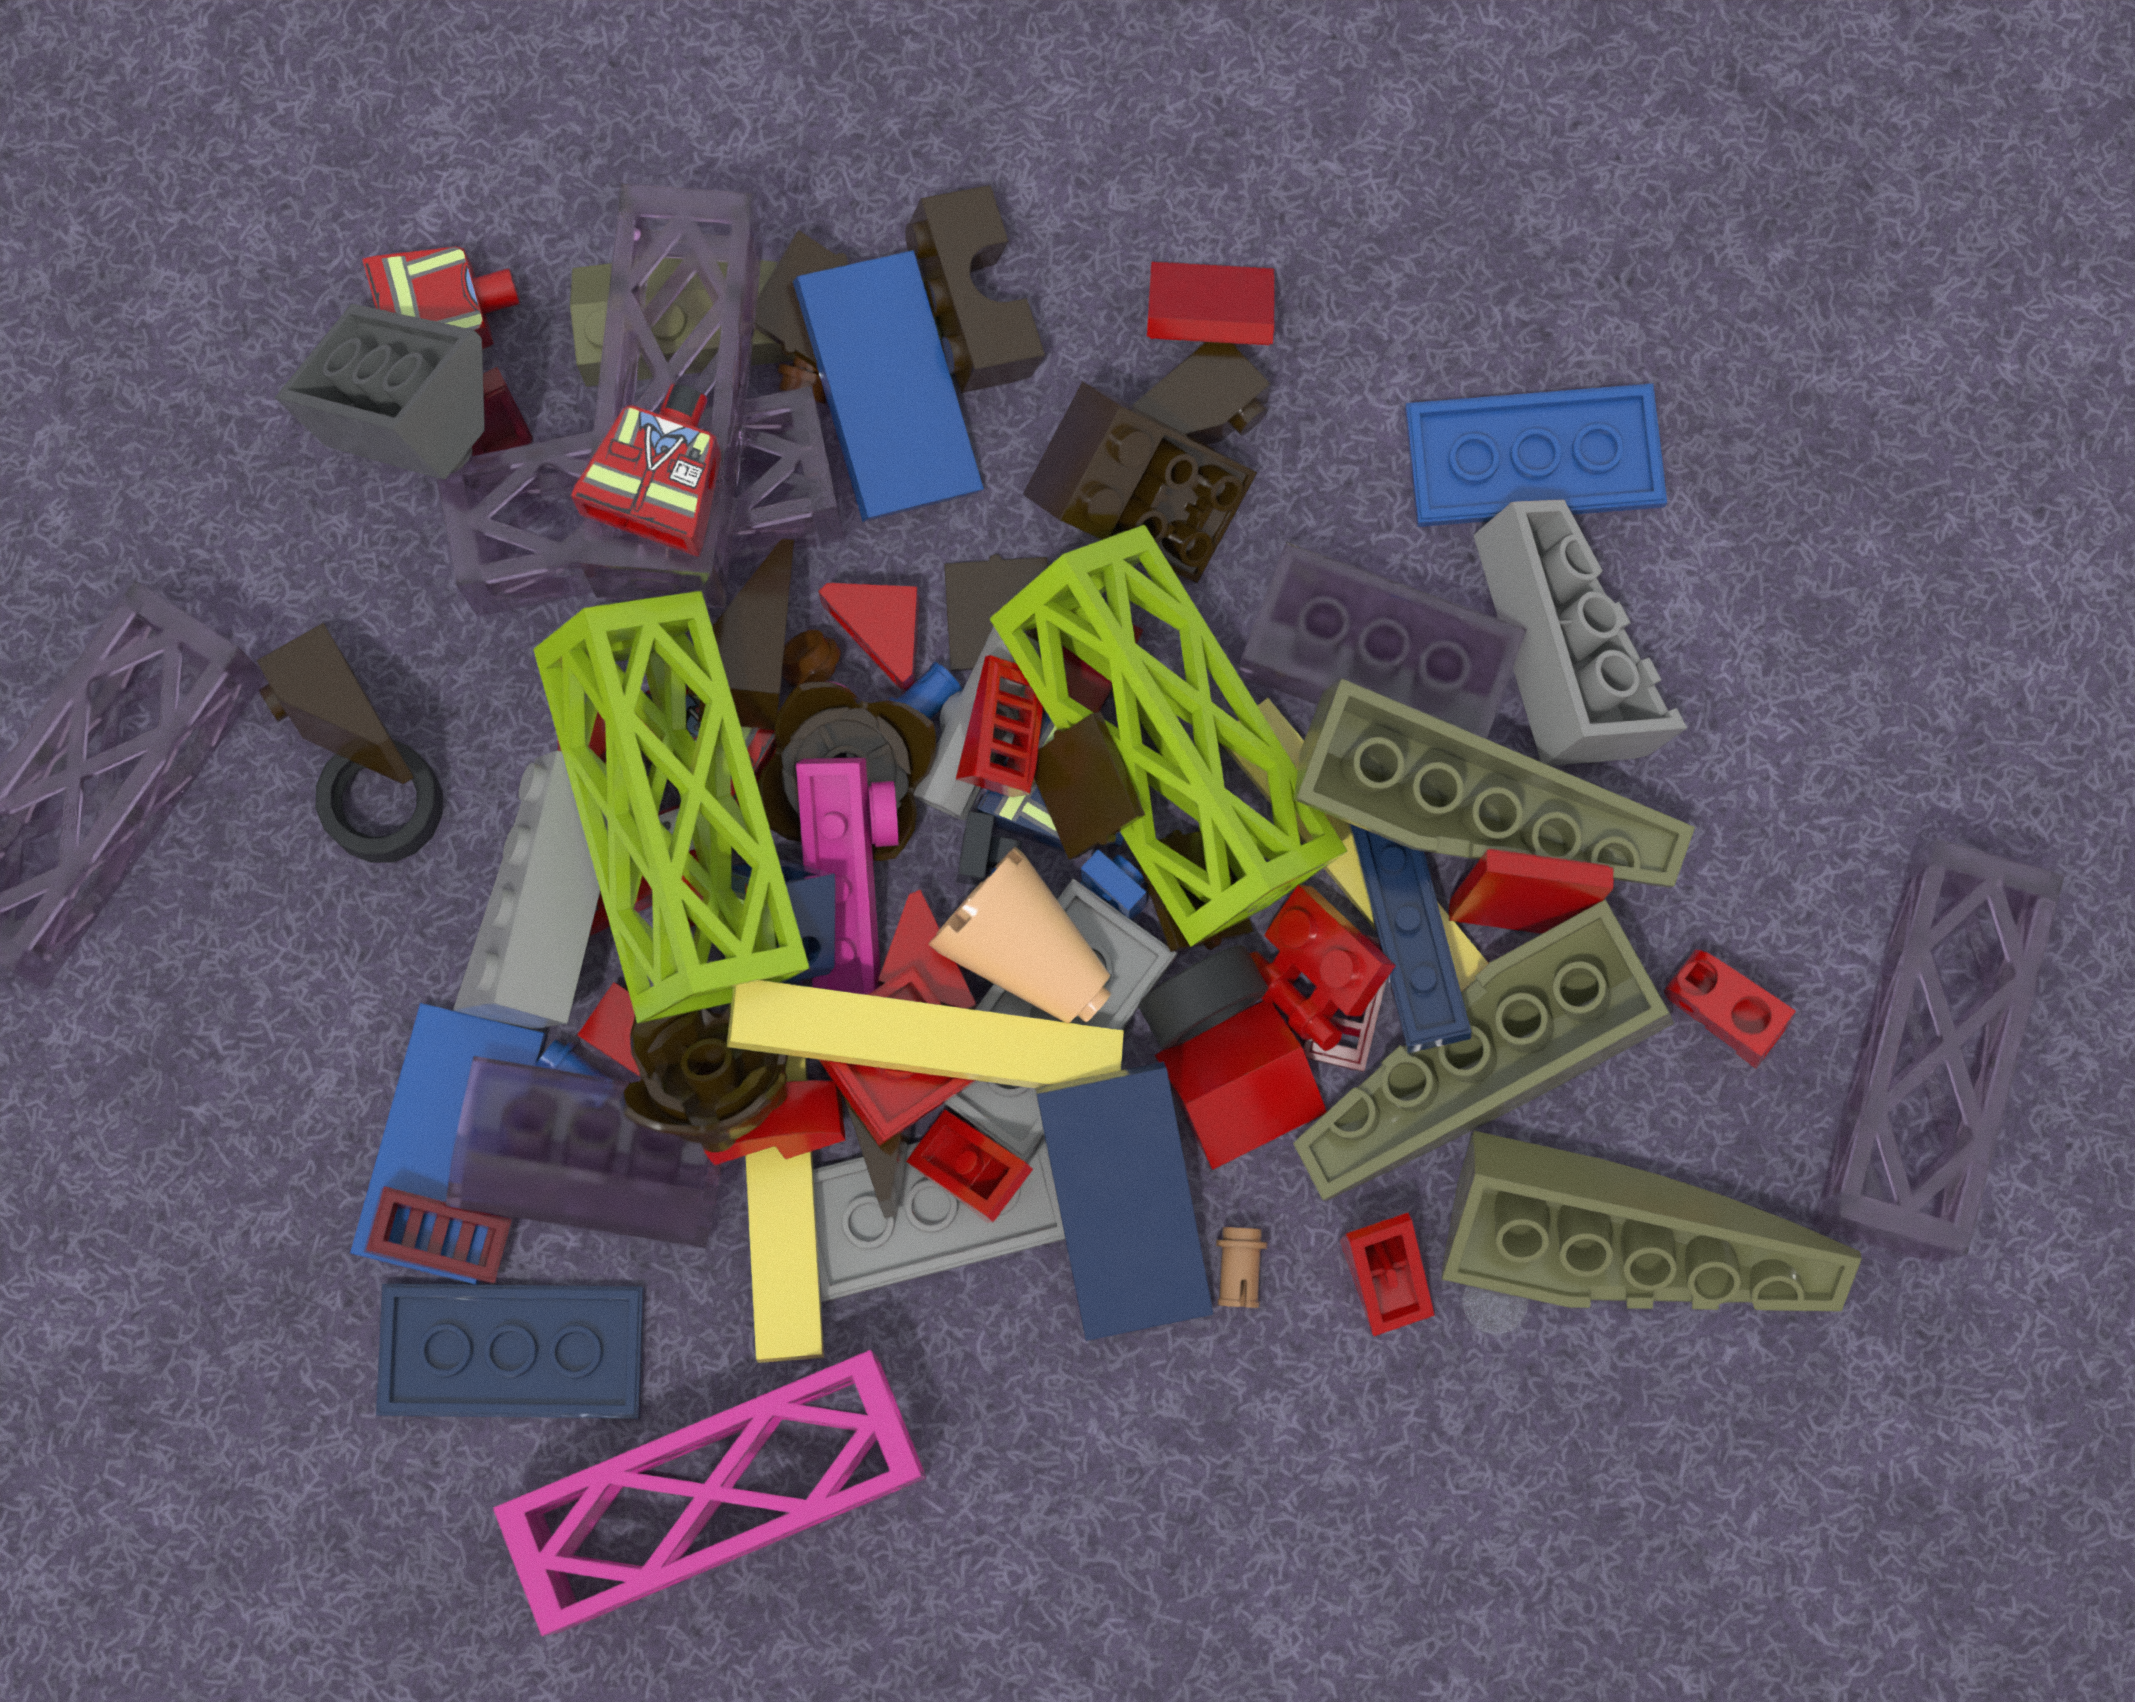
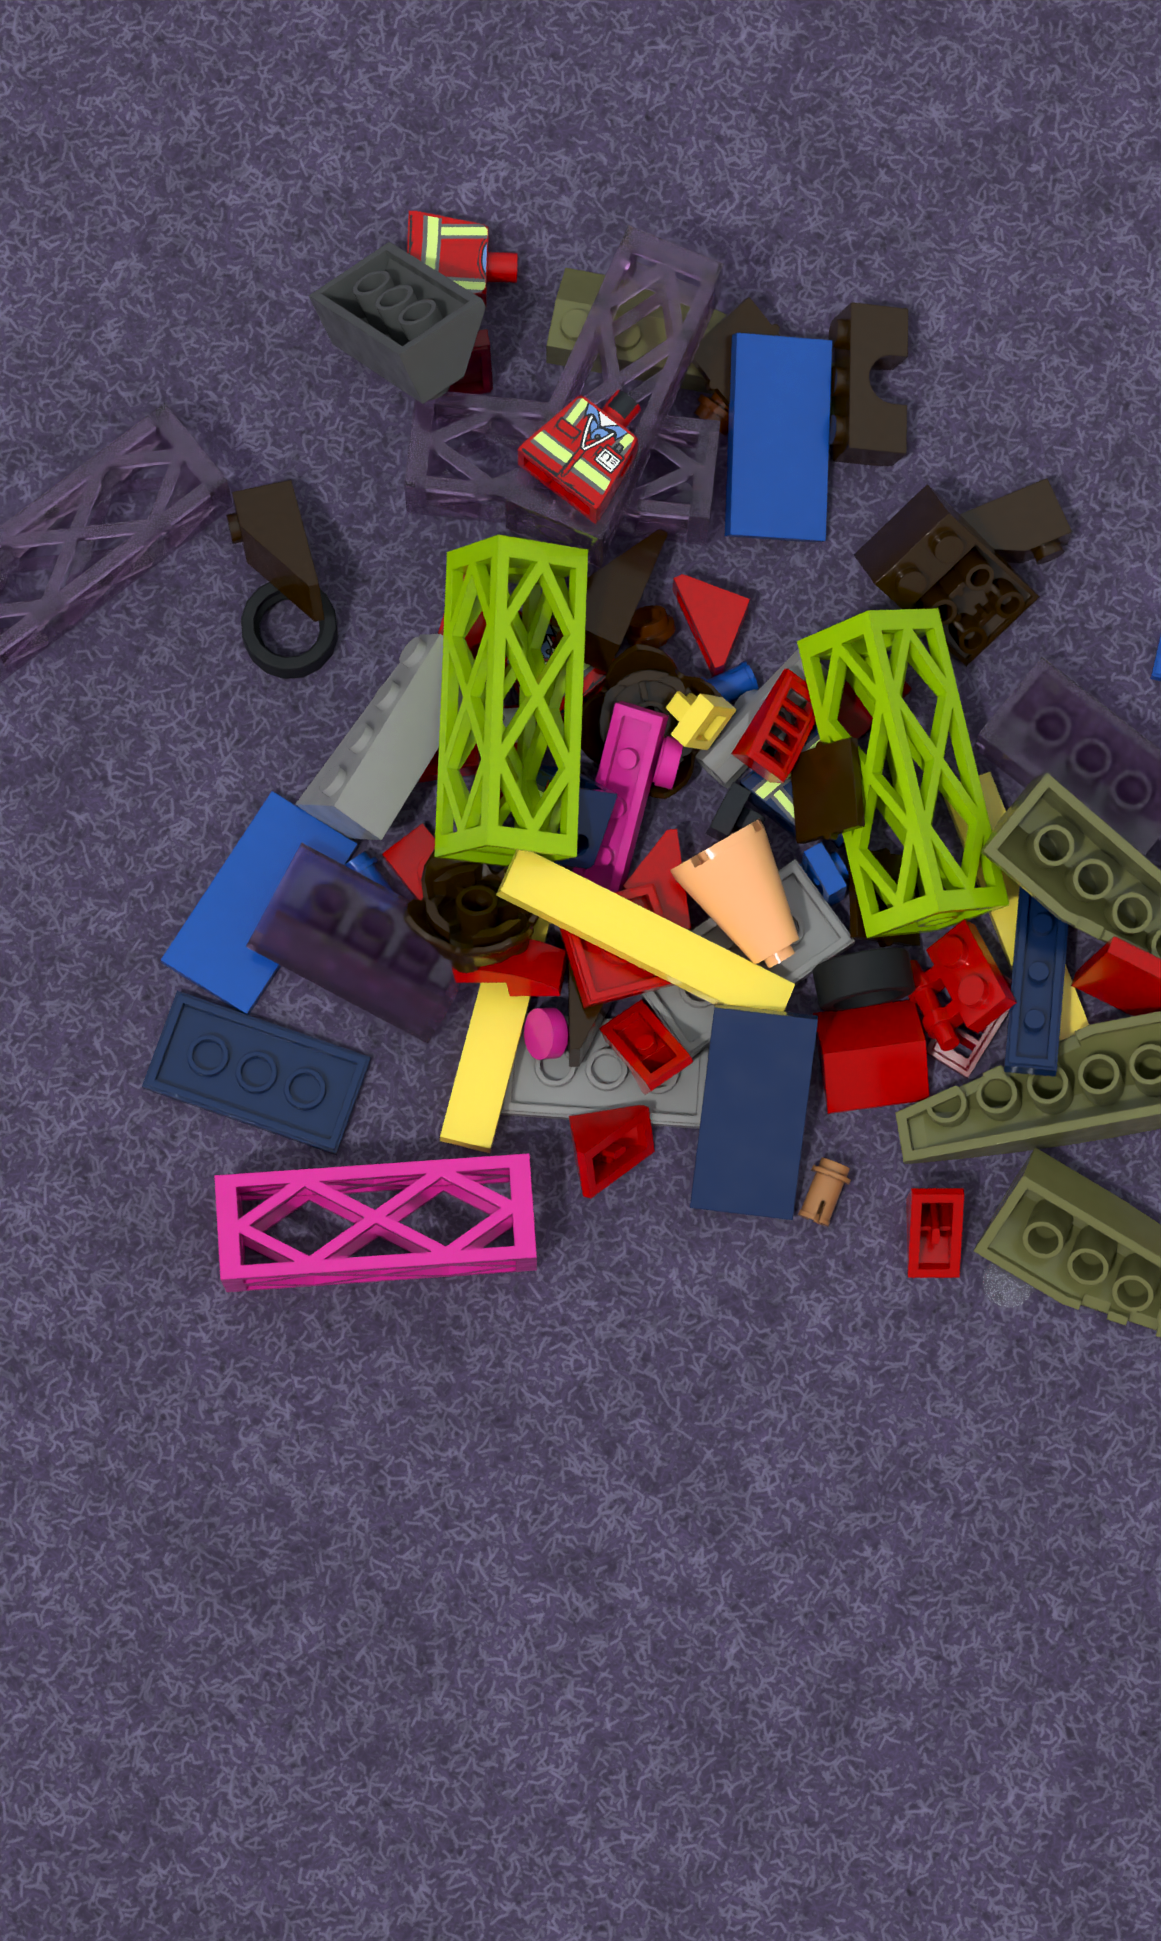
camera: 15 degrees right, 0 degrees up
dark red slope [364,1186,512,1284] -> none
dark brown piece [944,554,1048,671] -> none
red tile [1147,262,1274,345] -> none
none -> dark pink tile [524,1007,569,1060]
none -> red slope [569,1105,655,1199]
none -> light yellow tile [666,691,737,750]

